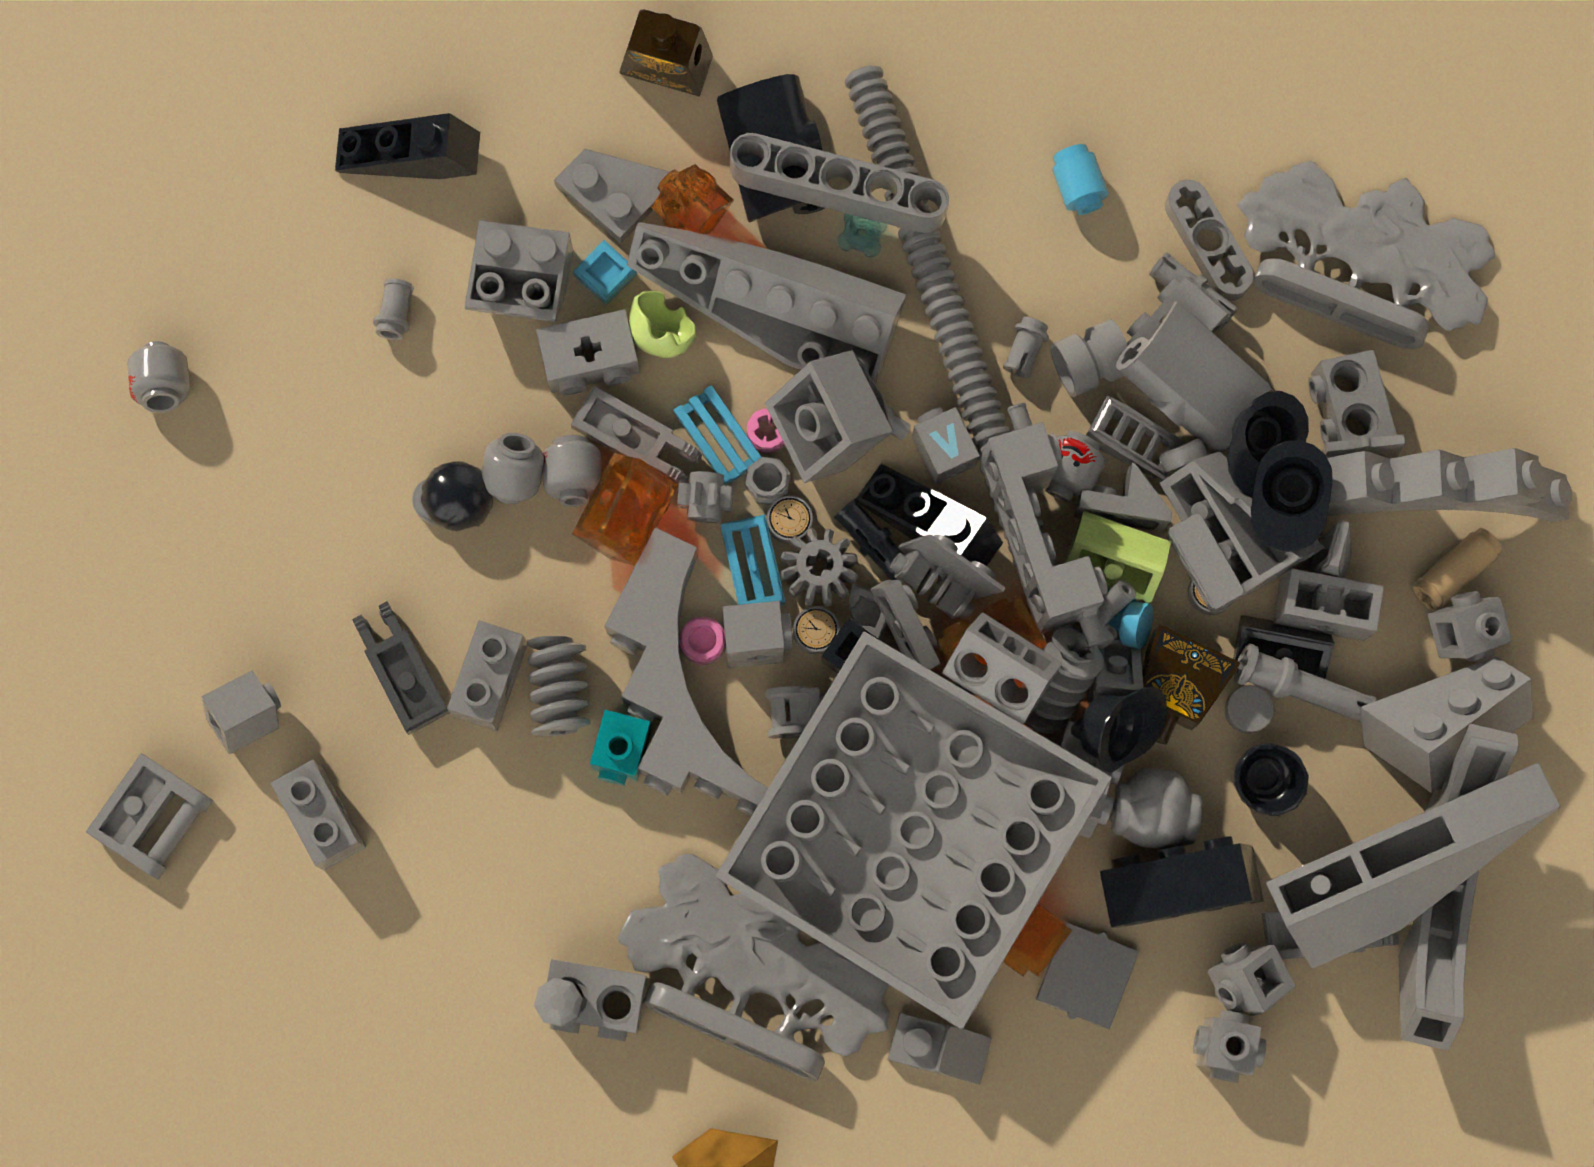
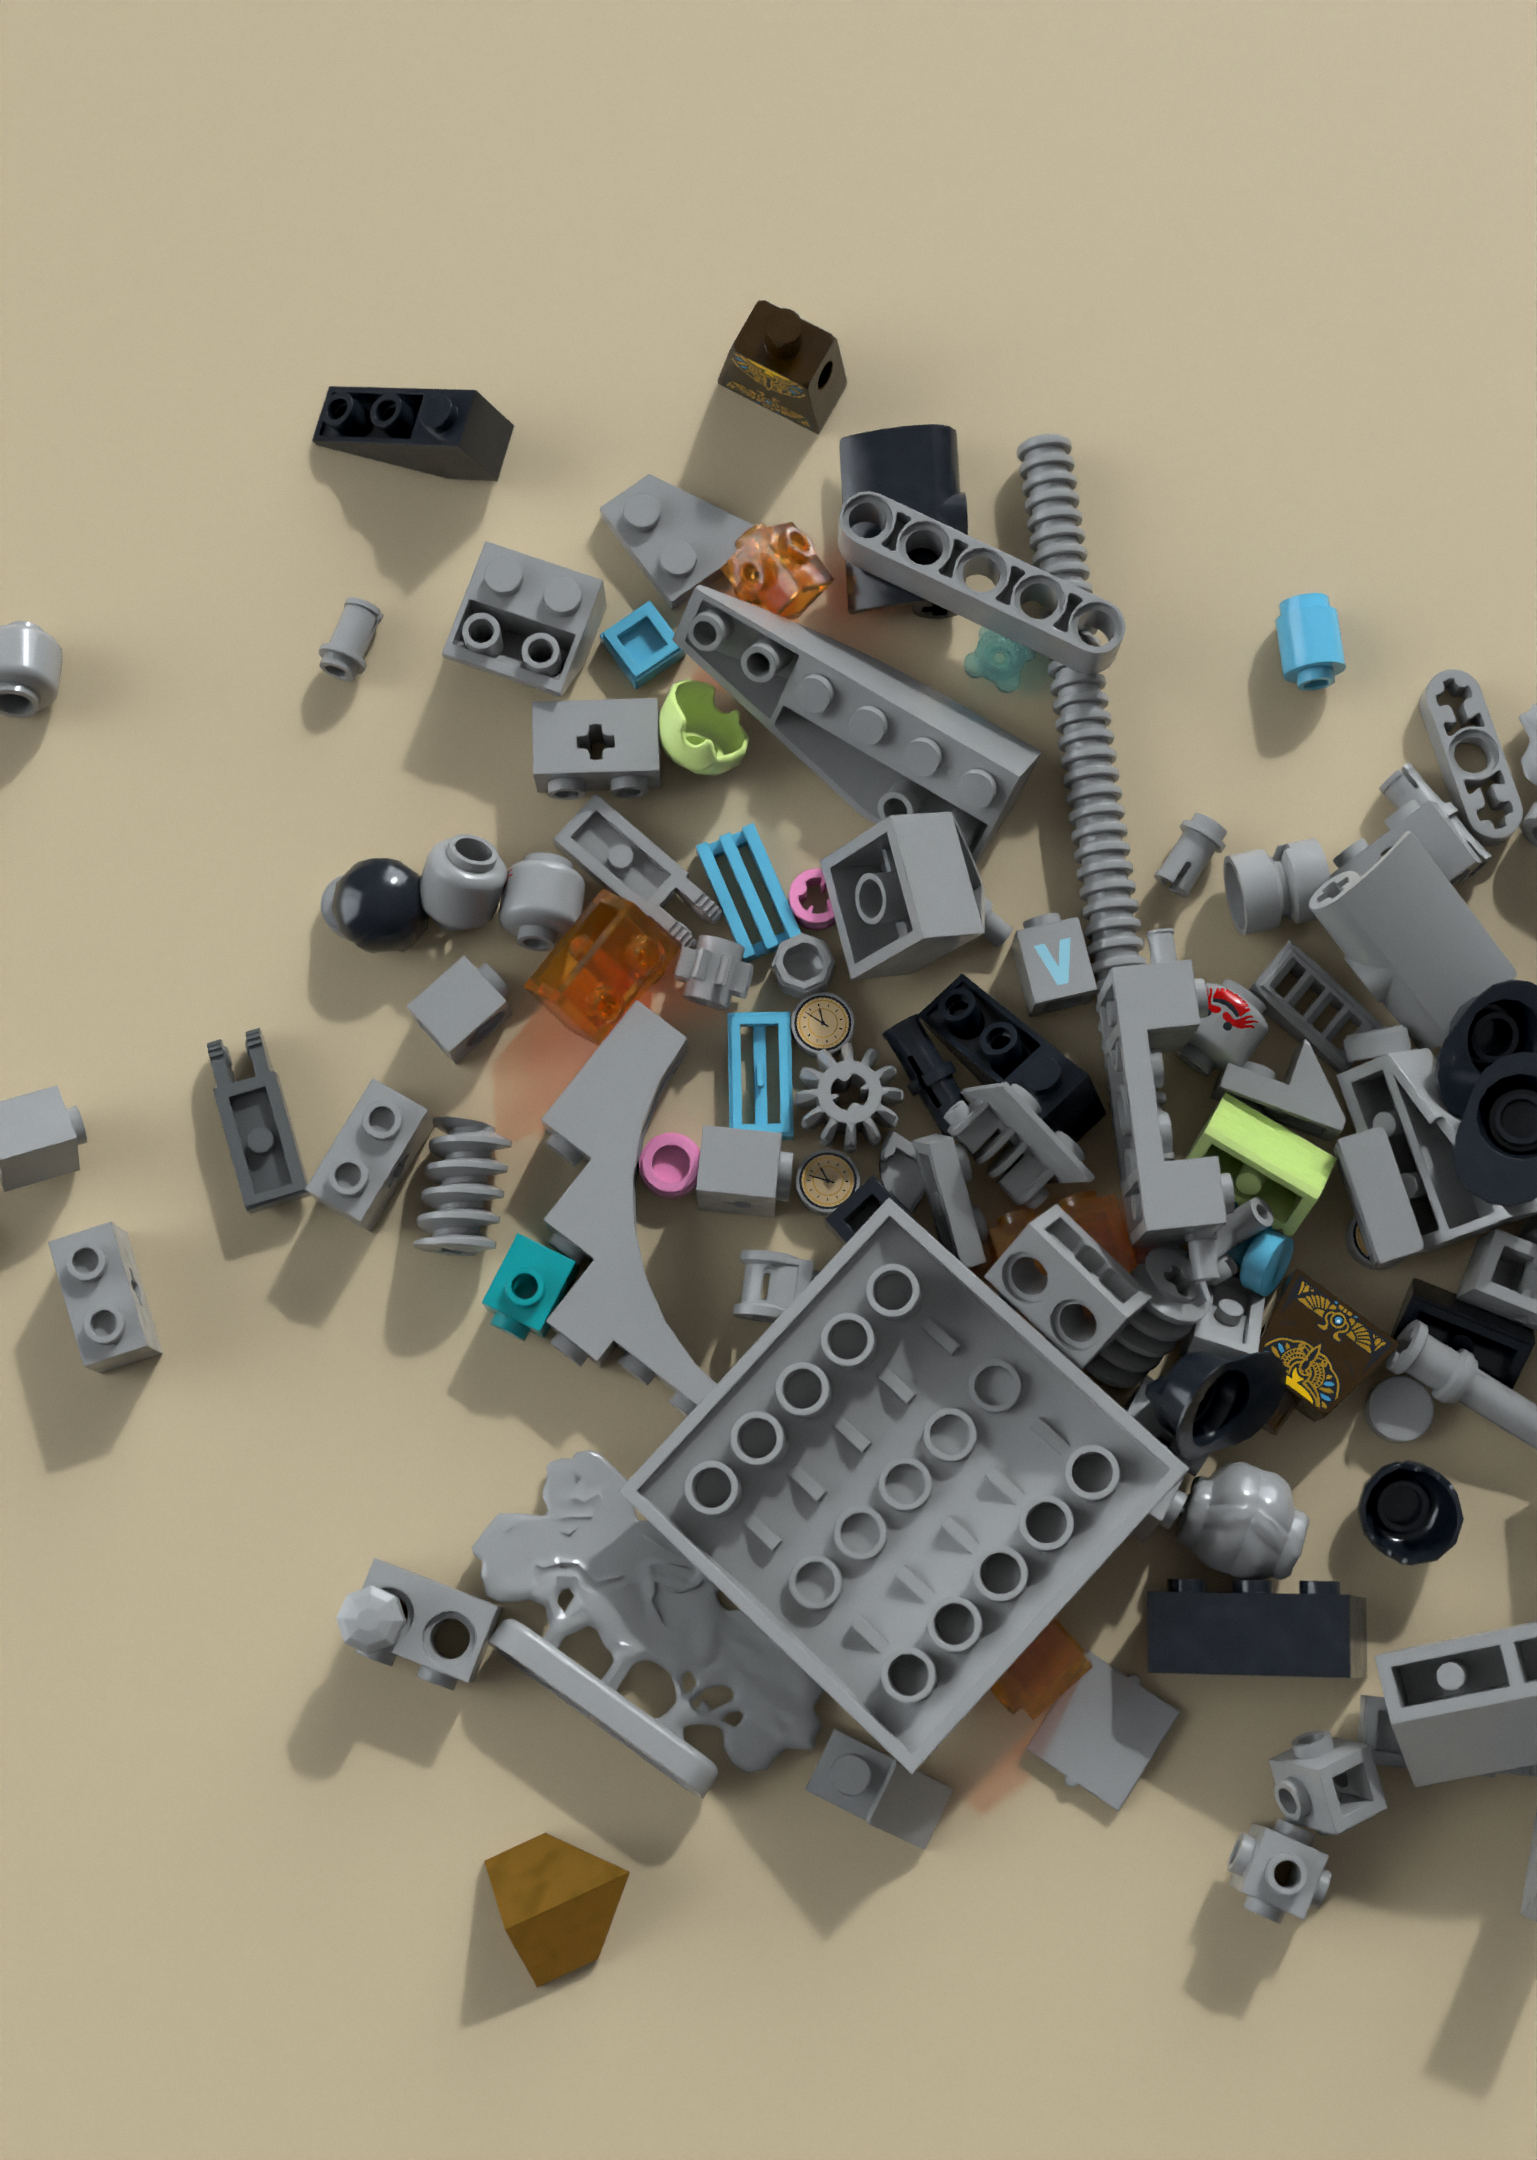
camera: 15 degrees right, 0 degrees up
none -> light grey brick [407,955,512,1065]

